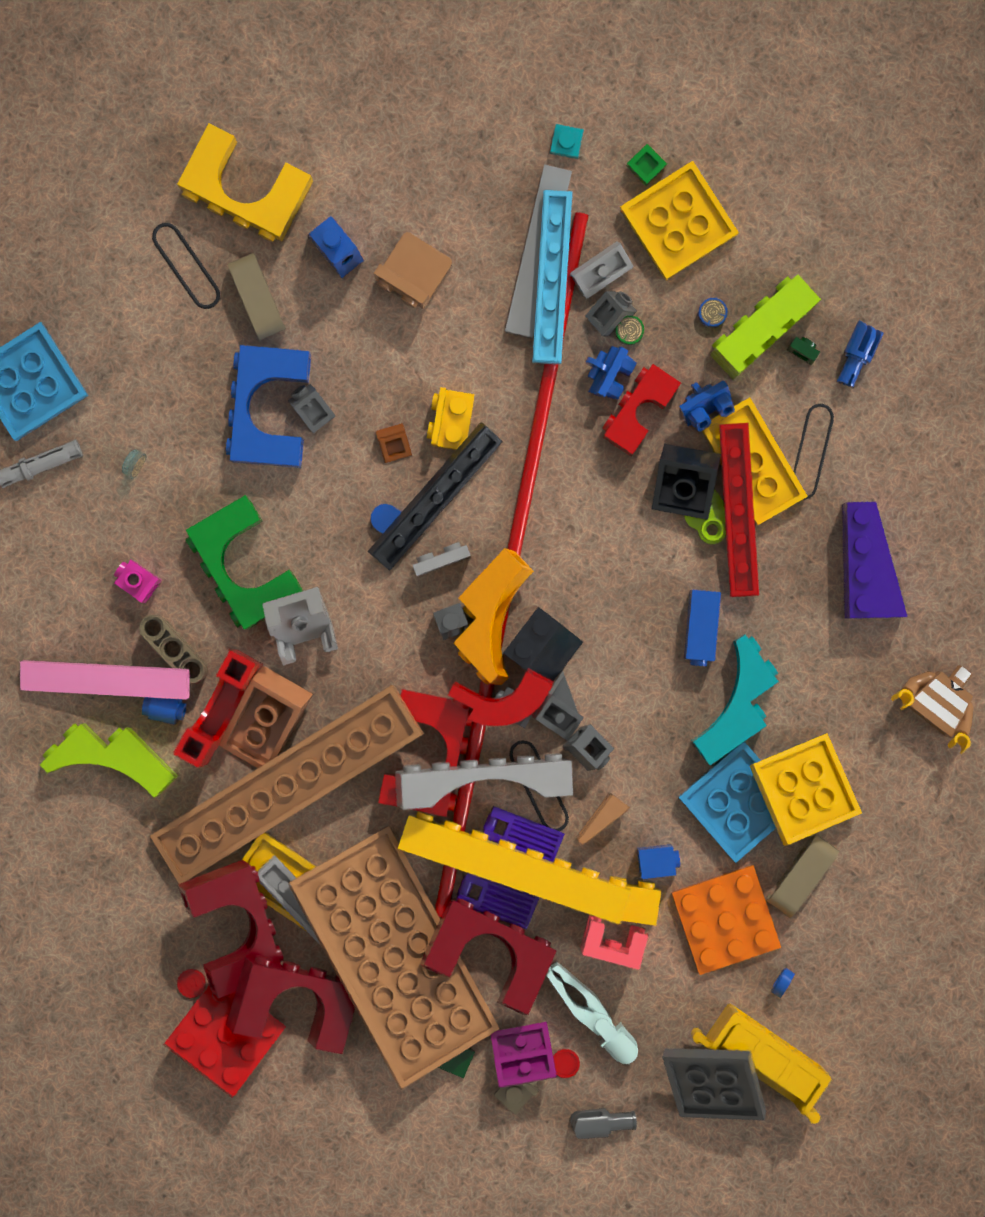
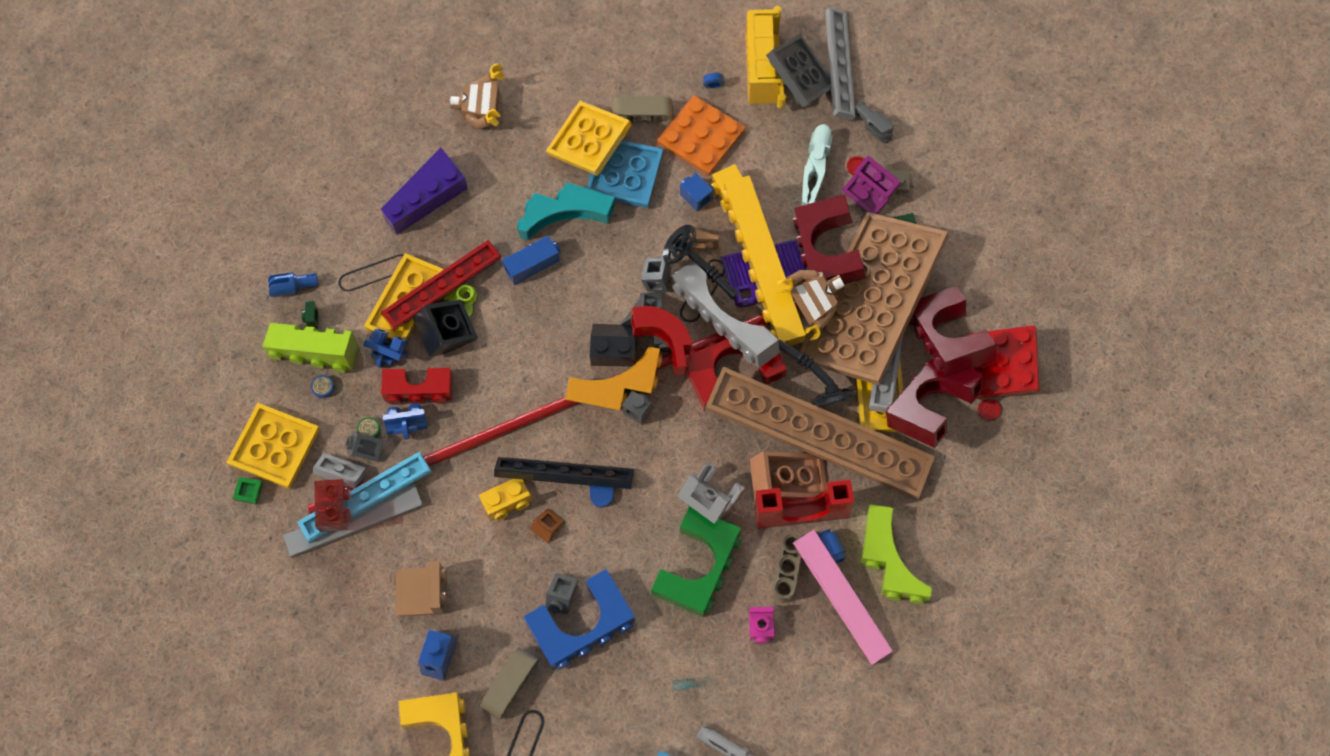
camera: 125 degrees left, 20 degrees down
light grey plate [412,542,471,577] -> none
teal plate [550,124,584,159] -> none
coral panel [580,914,648,970] -> none
none -> clear red brick [314,479,351,532]
none -> black dish [663,225,739,299]
none -> torso [777,270,845,340]
none -> black dish [779,340,856,406]
none -> light grey tile [825,7,855,121]

